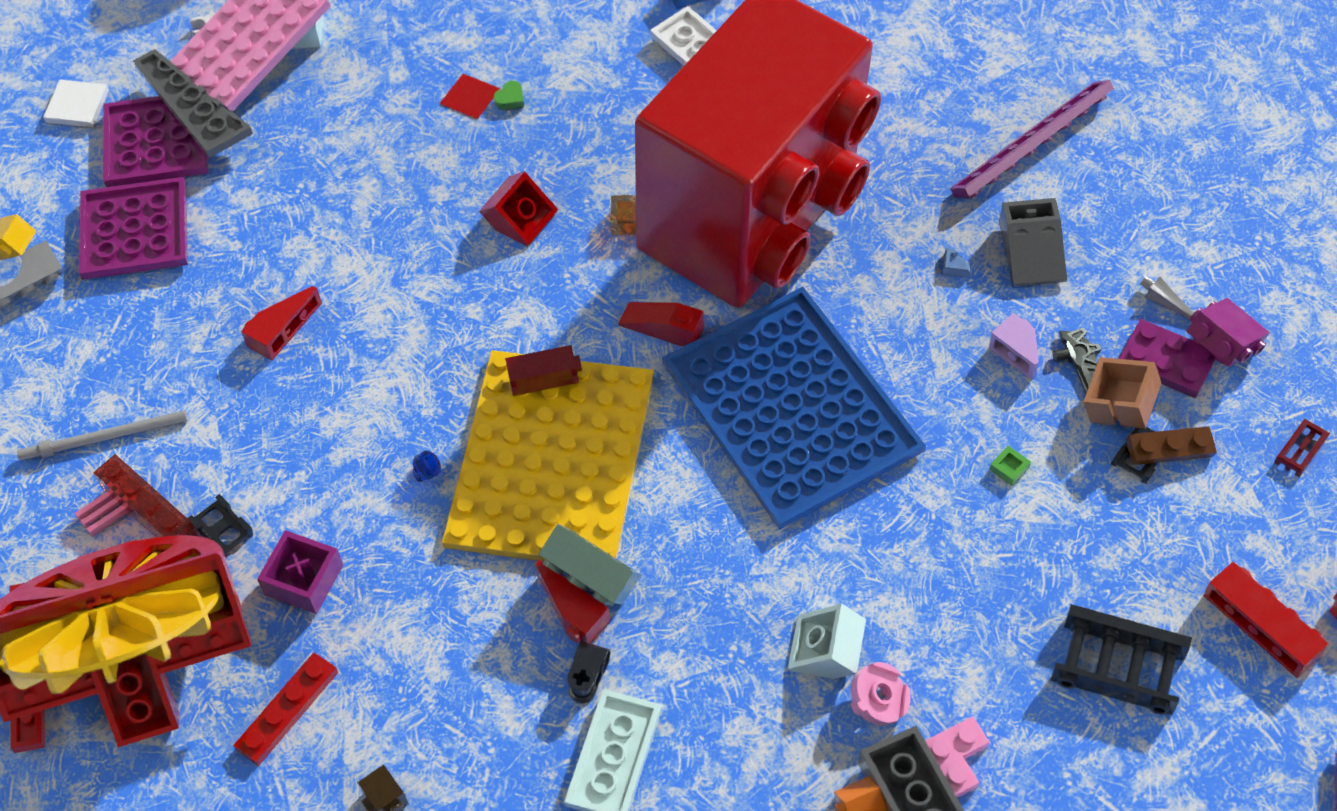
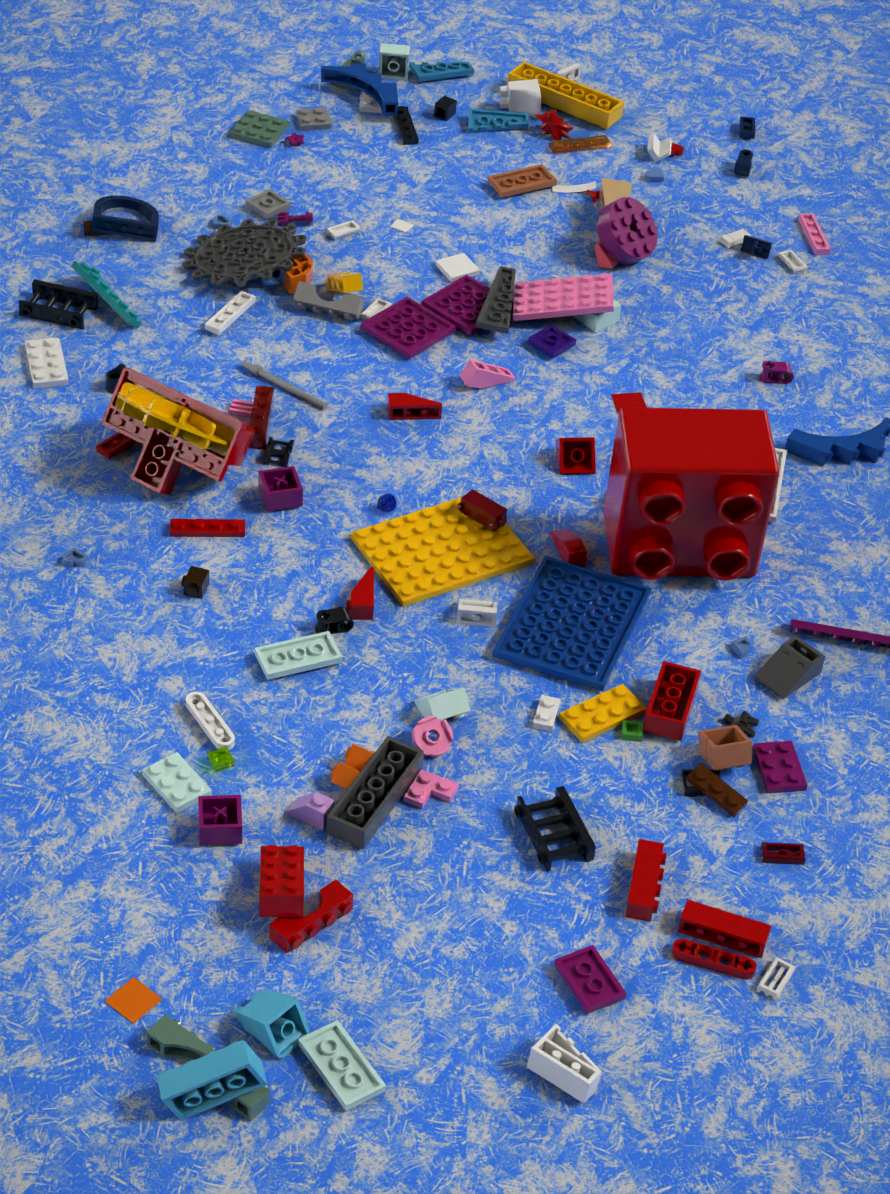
camera: 45 degrees right, 15 degrees down
sand green brick [538,524,641,606] -> none
lavender slope [989,313,1039,380] -> none
light grey piece [1140,276,1194,320] -> none
magenta brick [1186,298,1270,367] -> none
none -> white tile [360,298,392,321]
none -> white tile [457,598,497,627]
none -> bright pink slope [460,359,516,389]
none -> dark purple plate [528,324,576,358]
none -> white plate [533,695,561,732]
none -> yellow plate [559,684,647,743]
none -> red brick [643,661,702,741]

